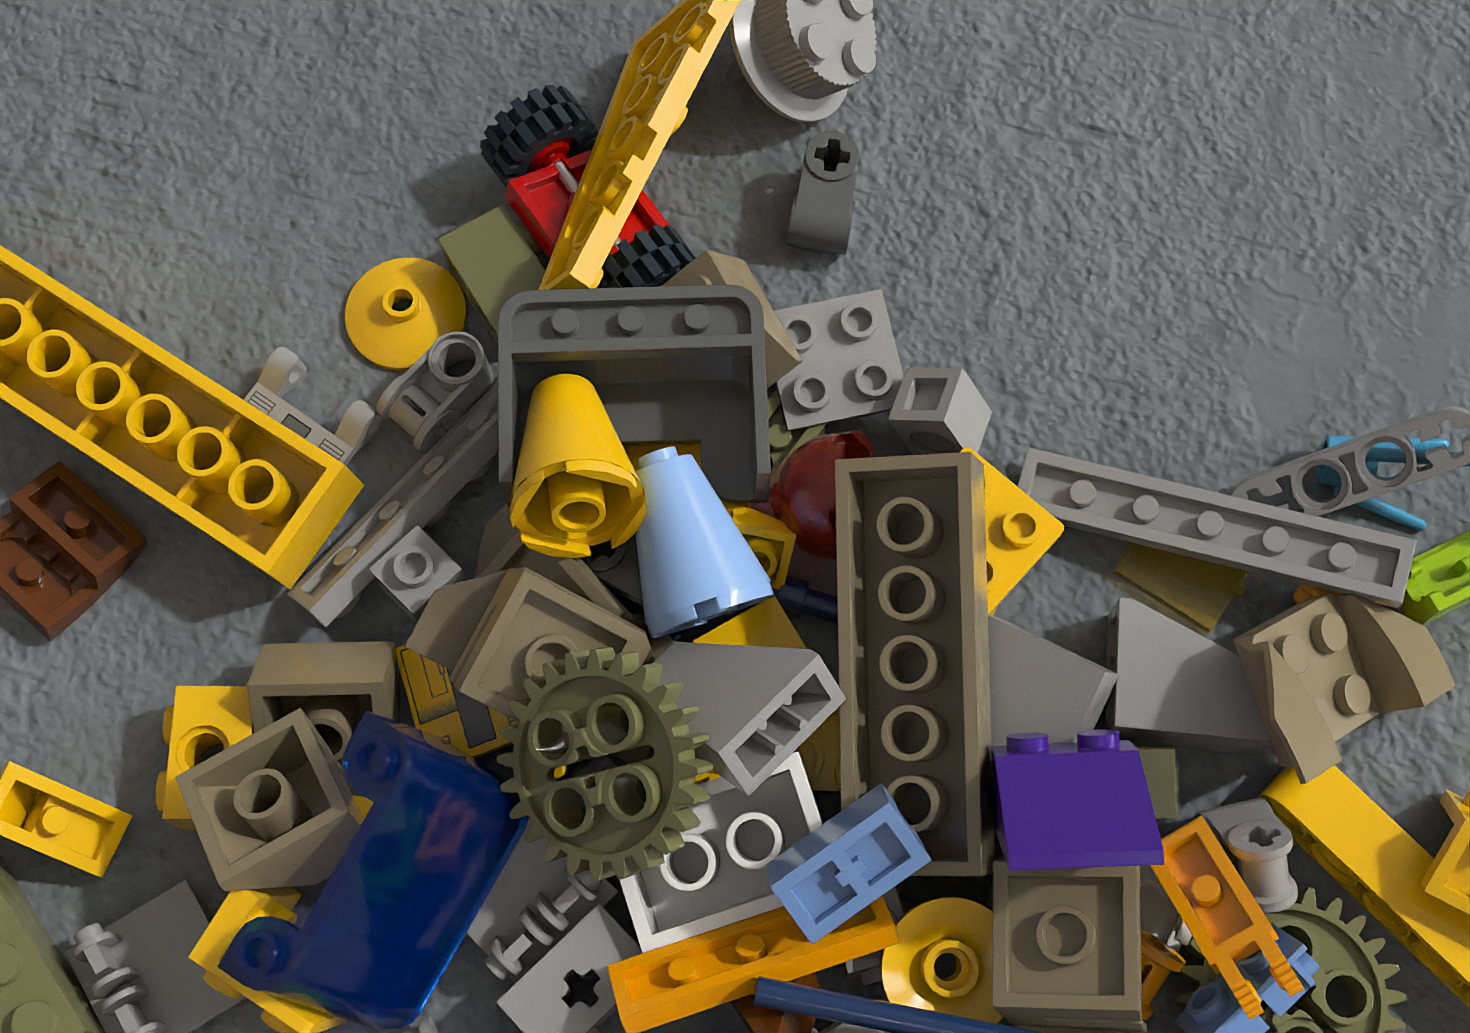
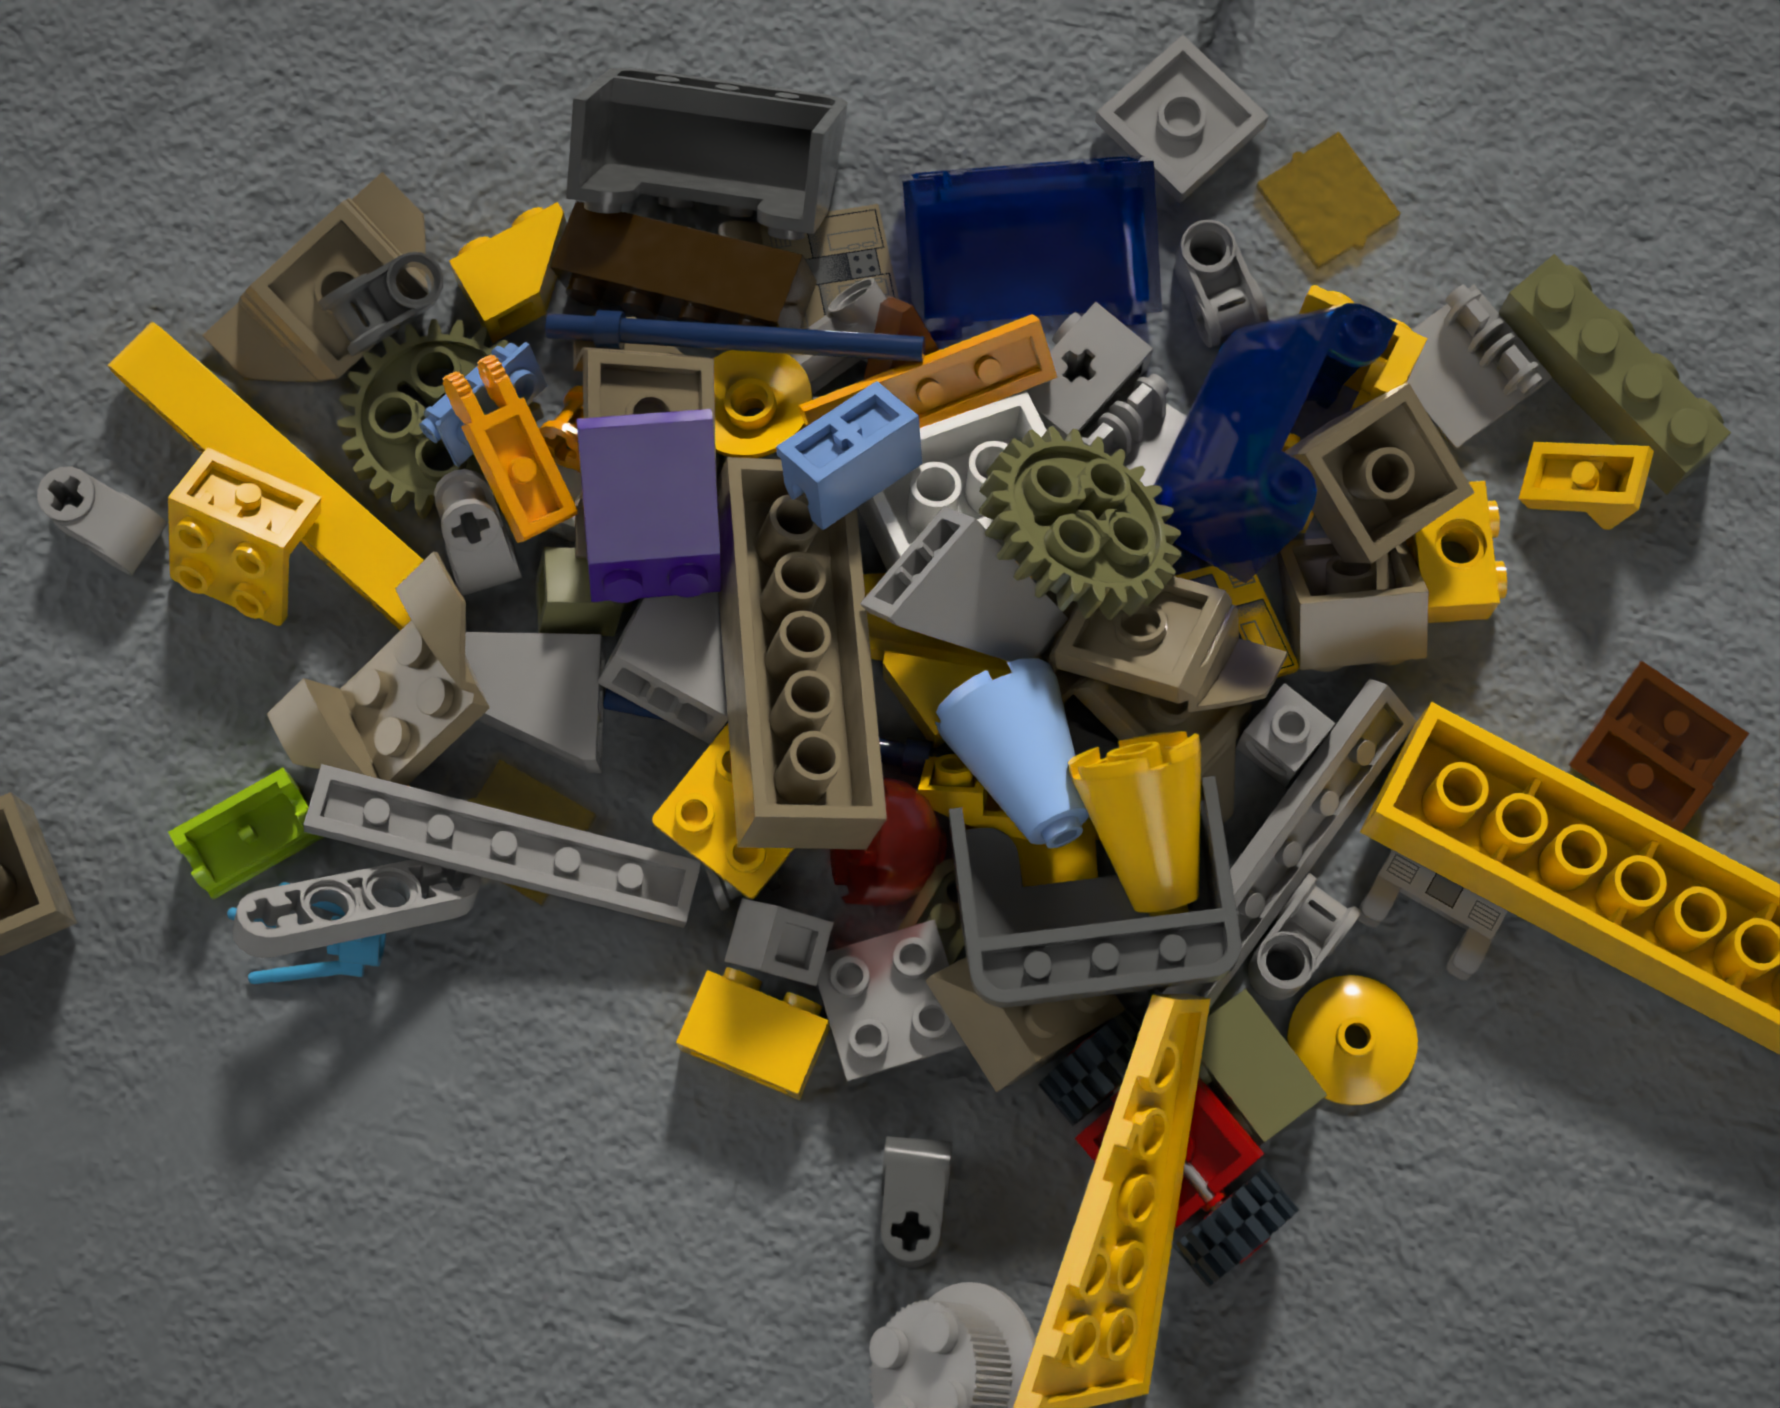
camera: 175 degrees right, 5 degrees up
none -> yellow brick [676,967,830,1101]

